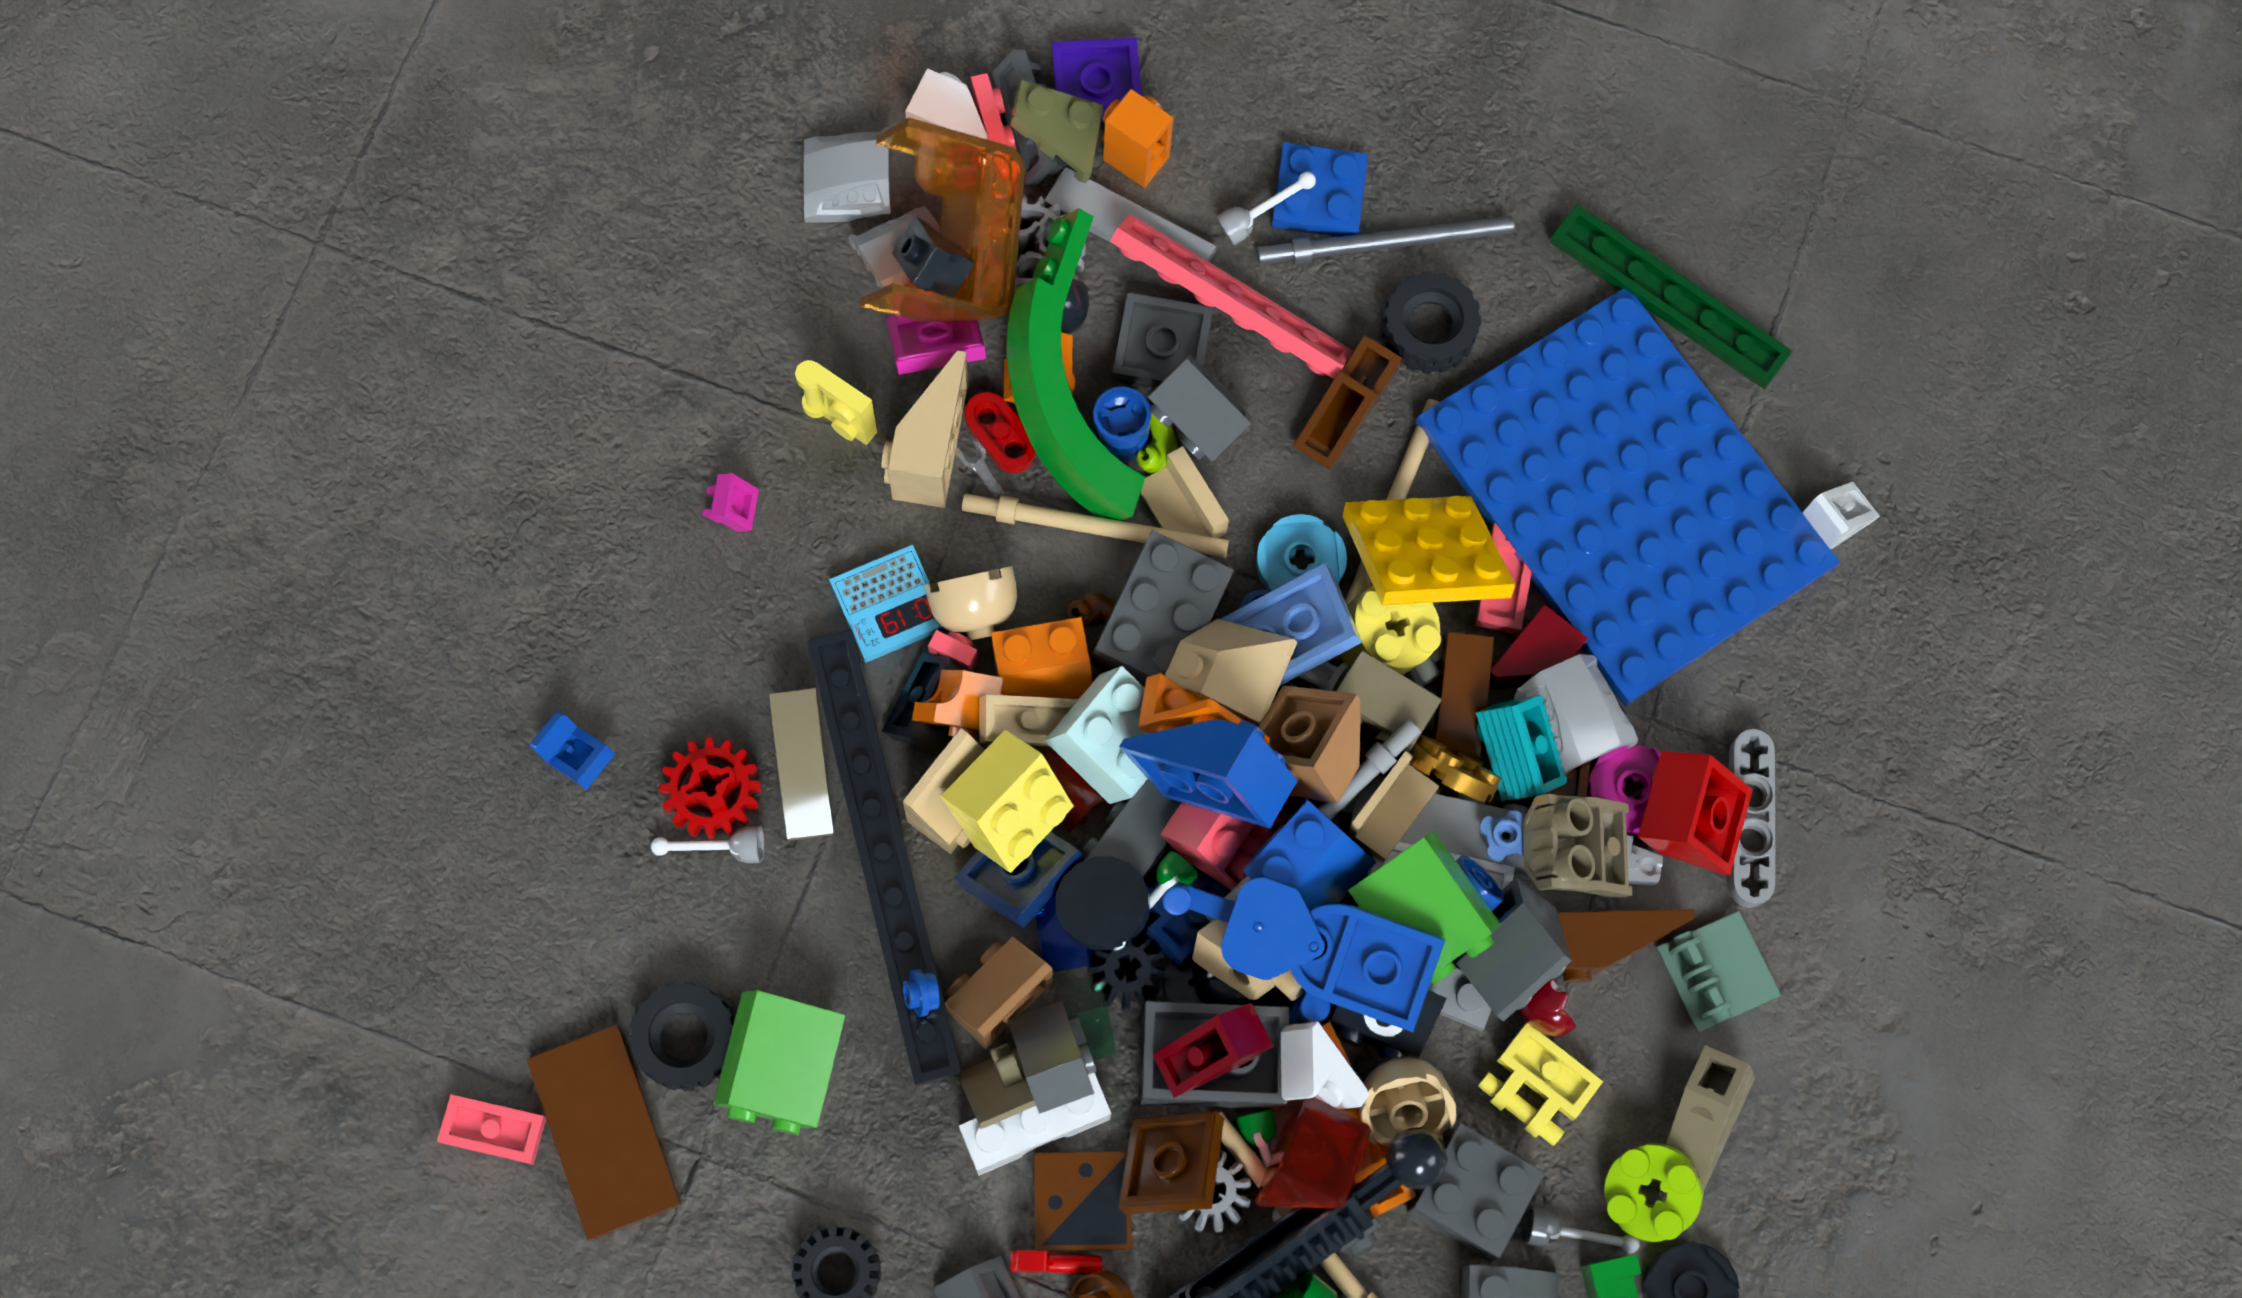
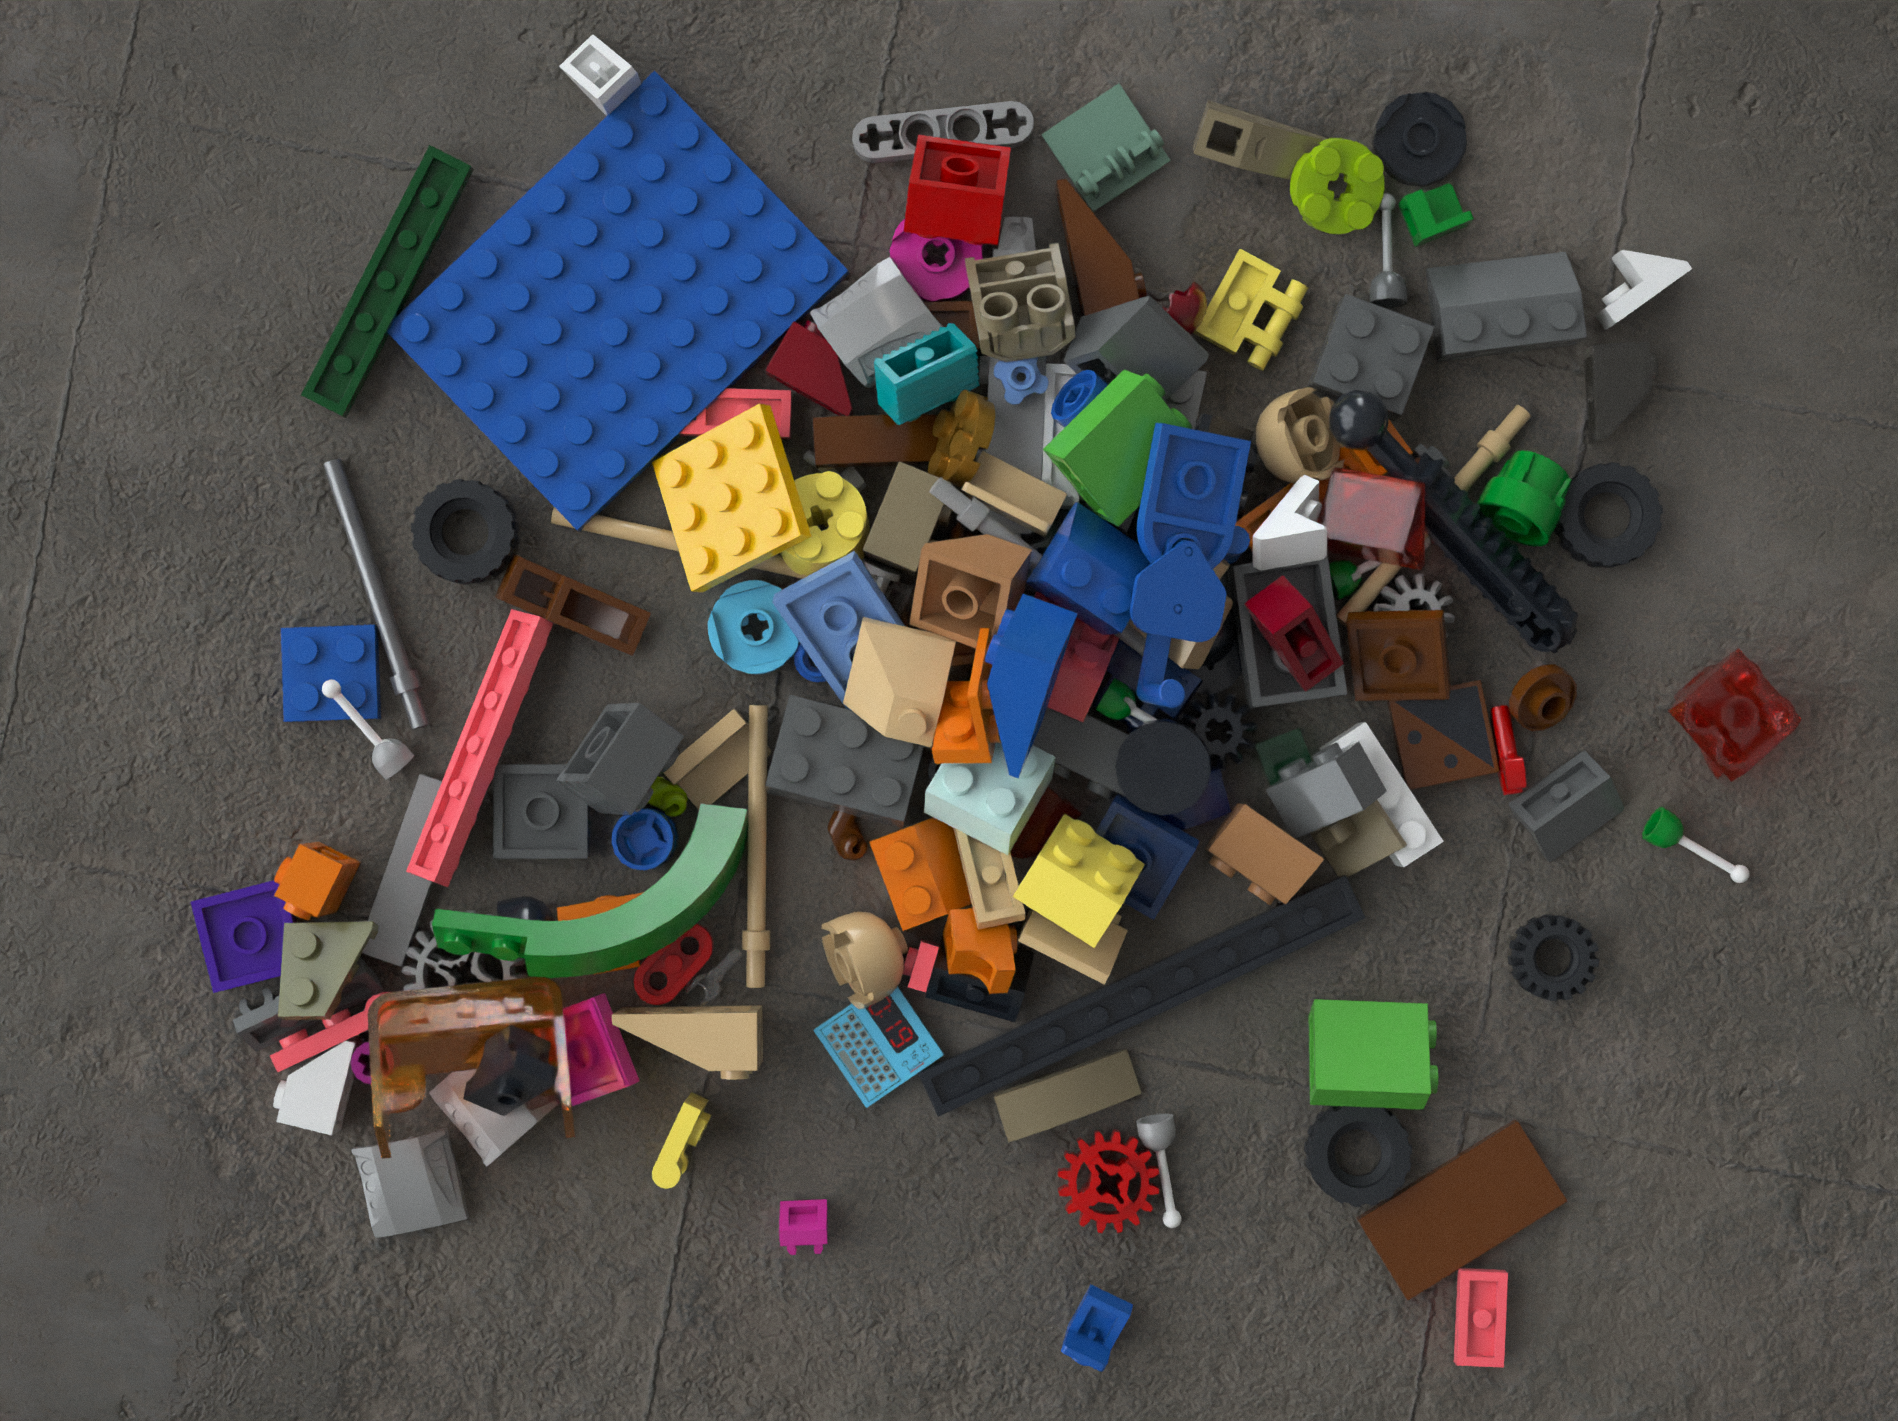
camera: 100 degrees left, 15 degrees up
blue plate [903,969,940,1017] -> none

